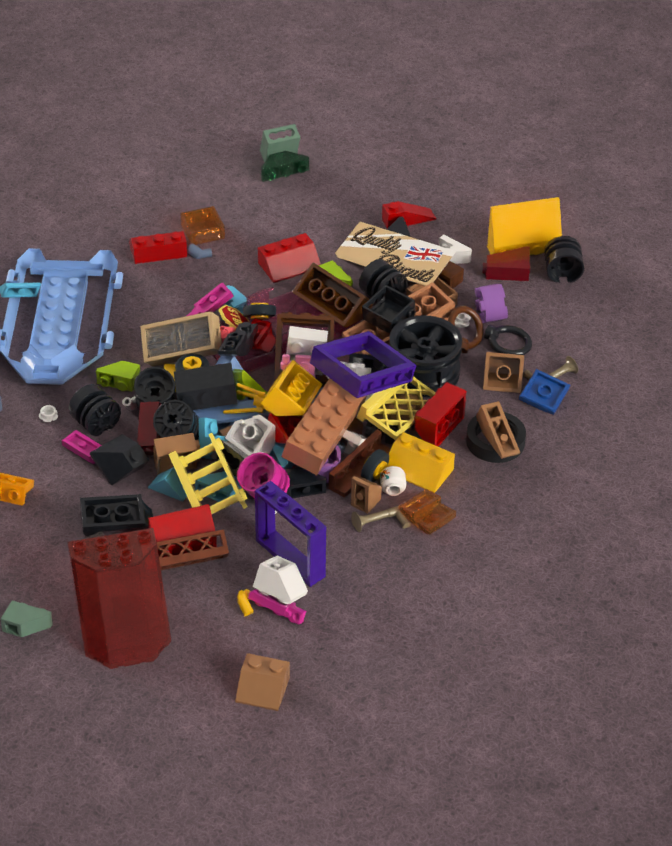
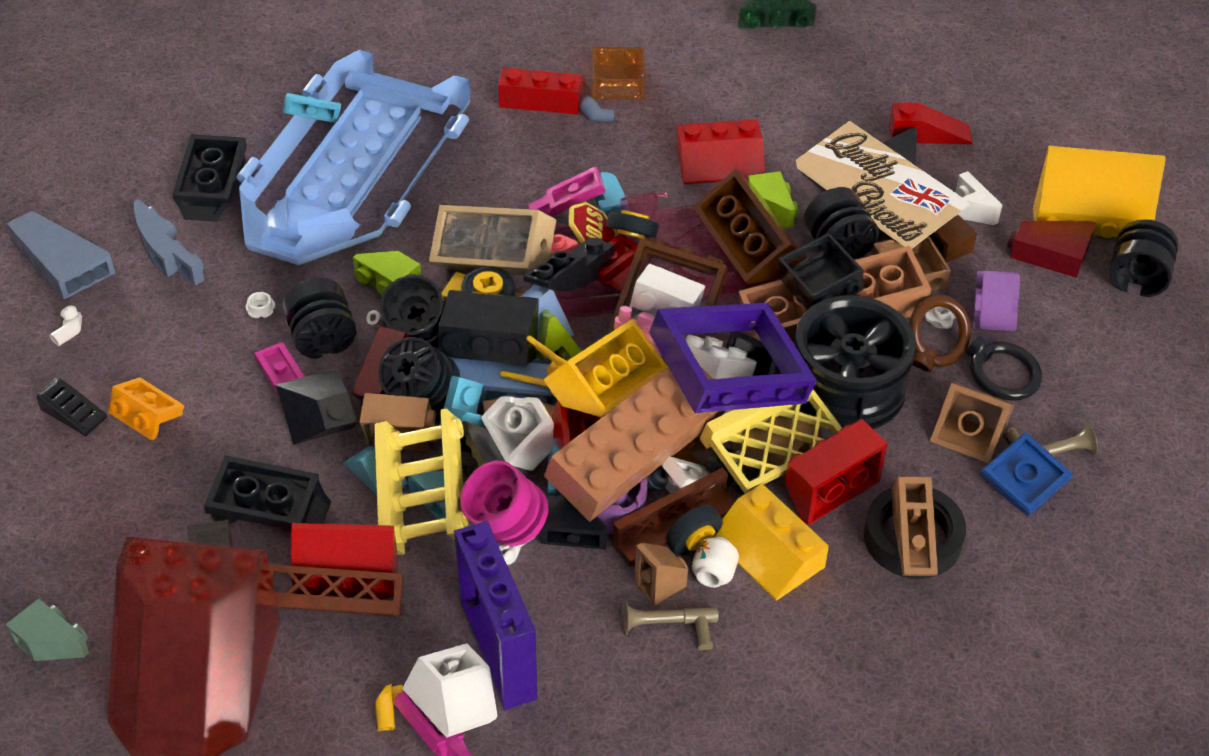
camera: 20 degrees right, 5 degrees up
clear orange slope [399,489,456,535] -> none

